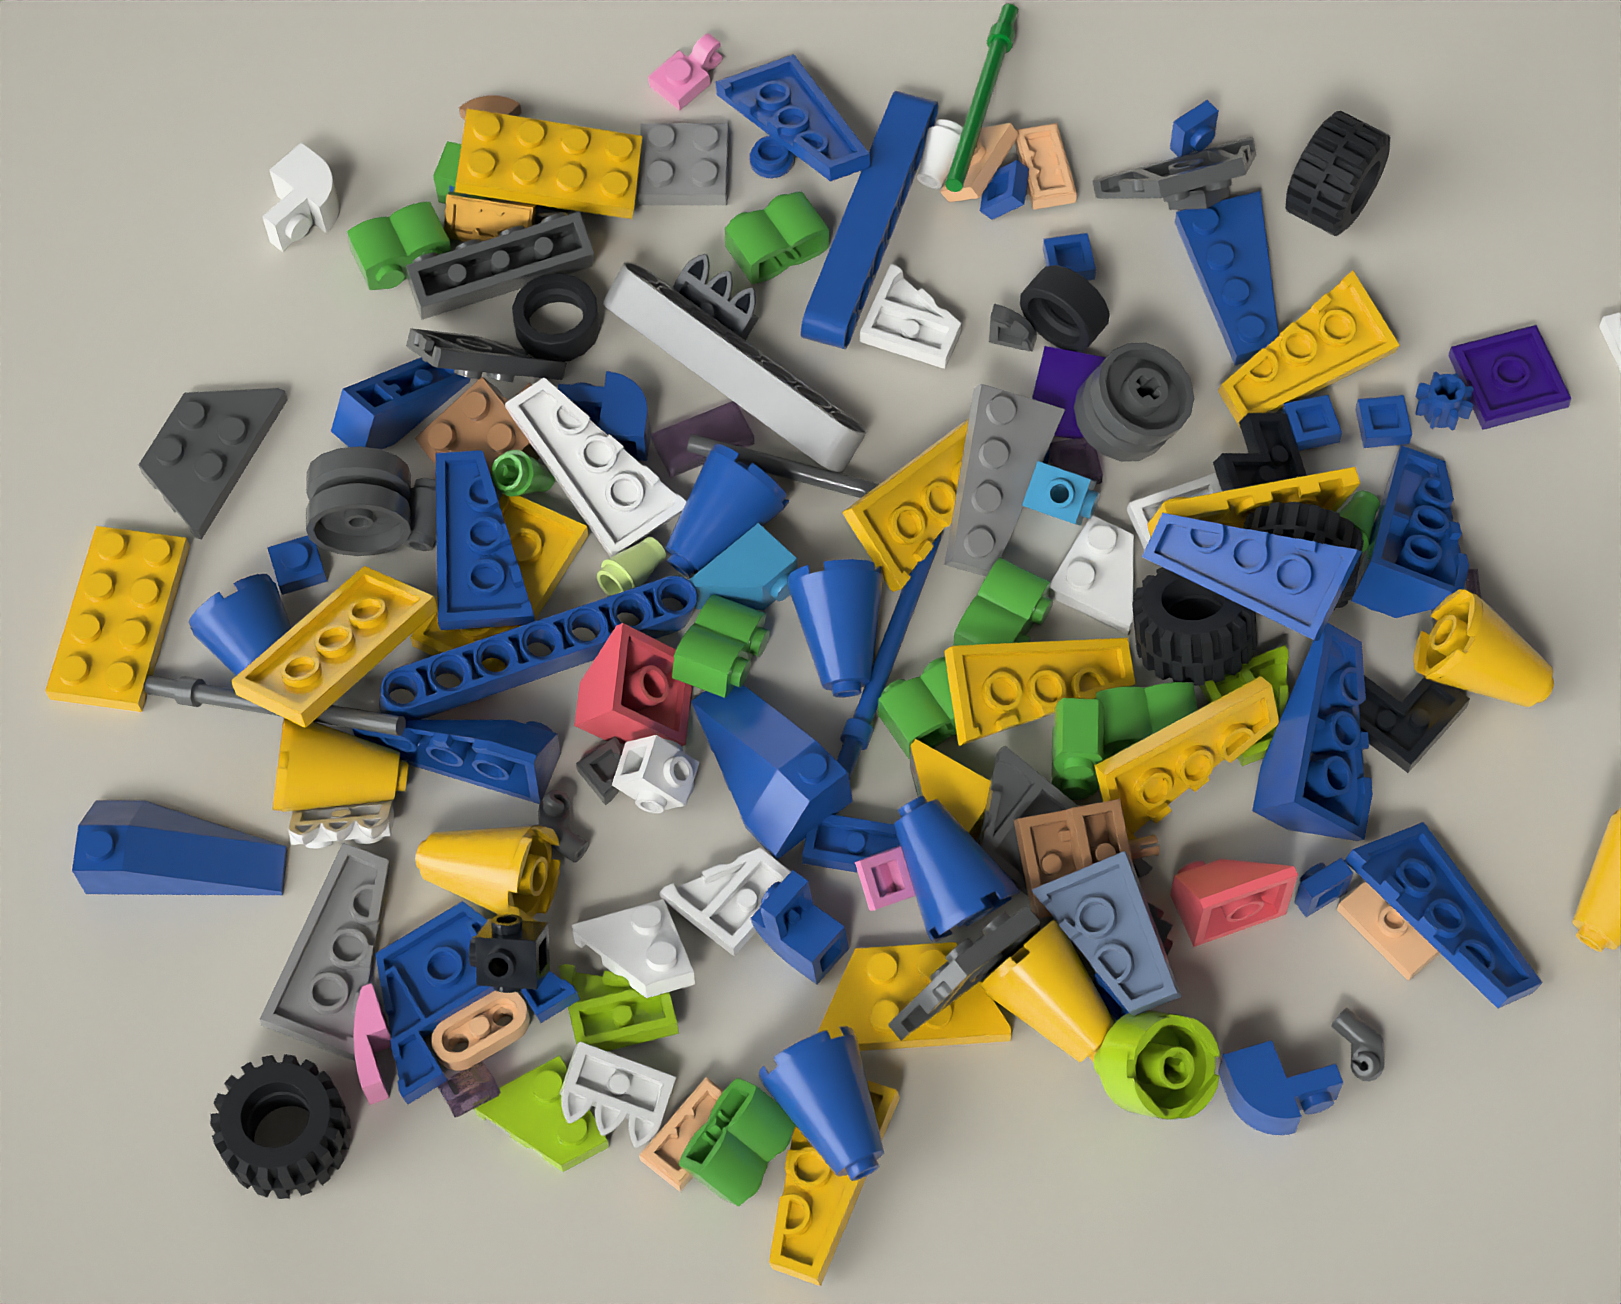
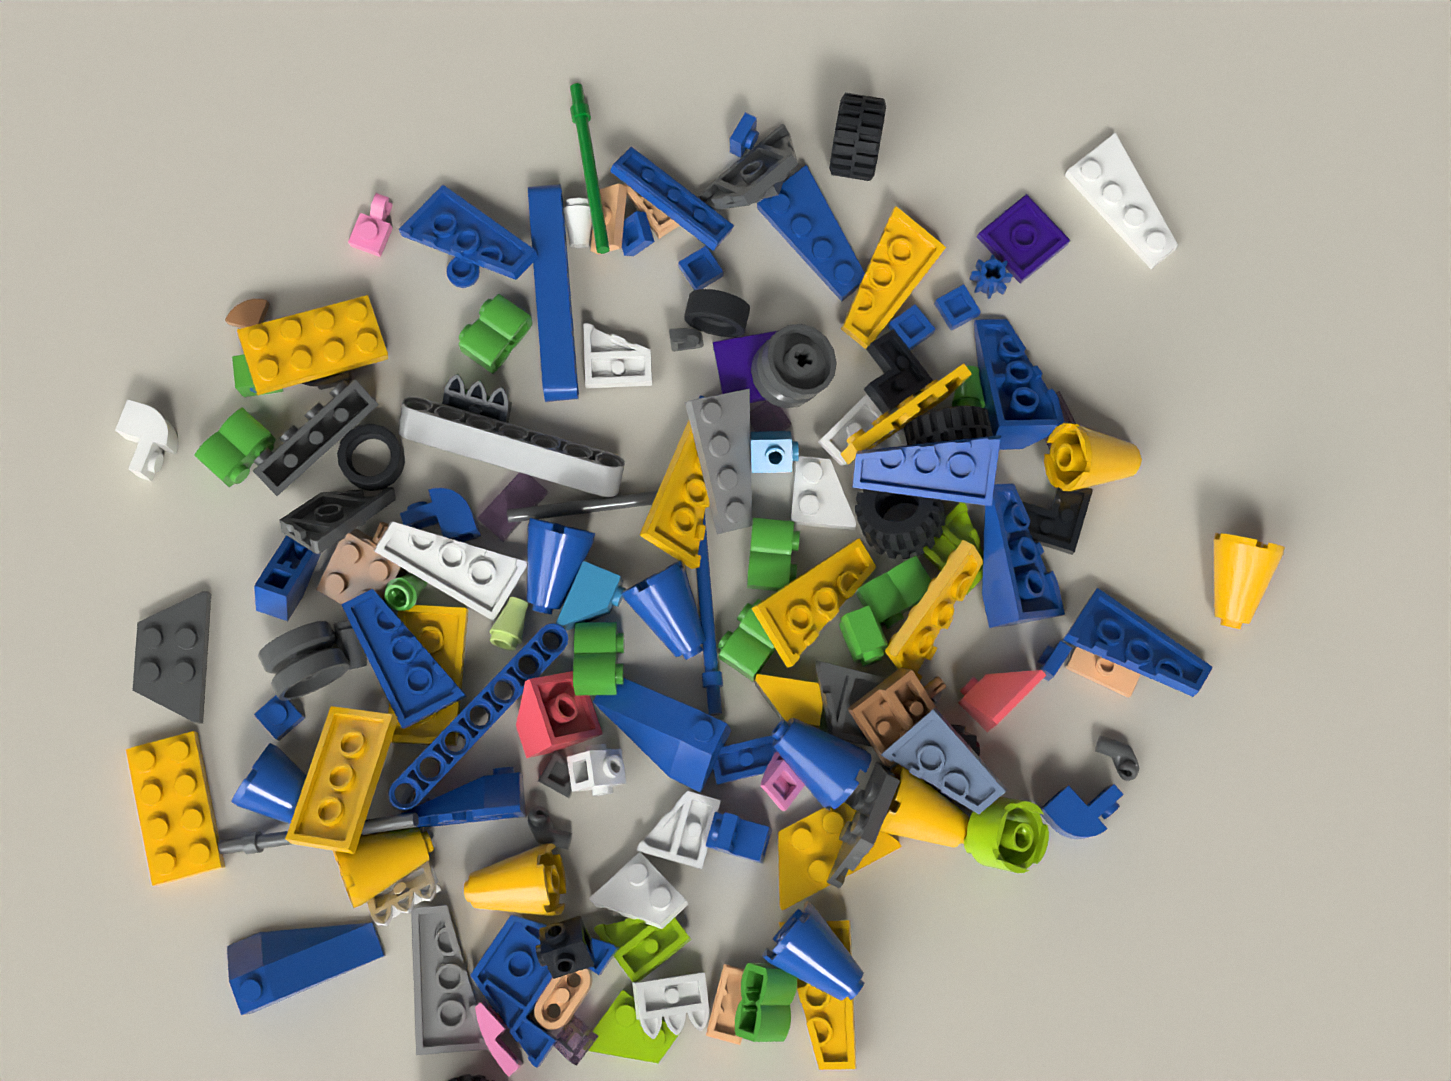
camera: 25 degrees left, 15 degrees up
plate [444,191,537,242] -> none
light grey plate [637,123,729,205] -> none
none -> blue tile [610,146,734,251]

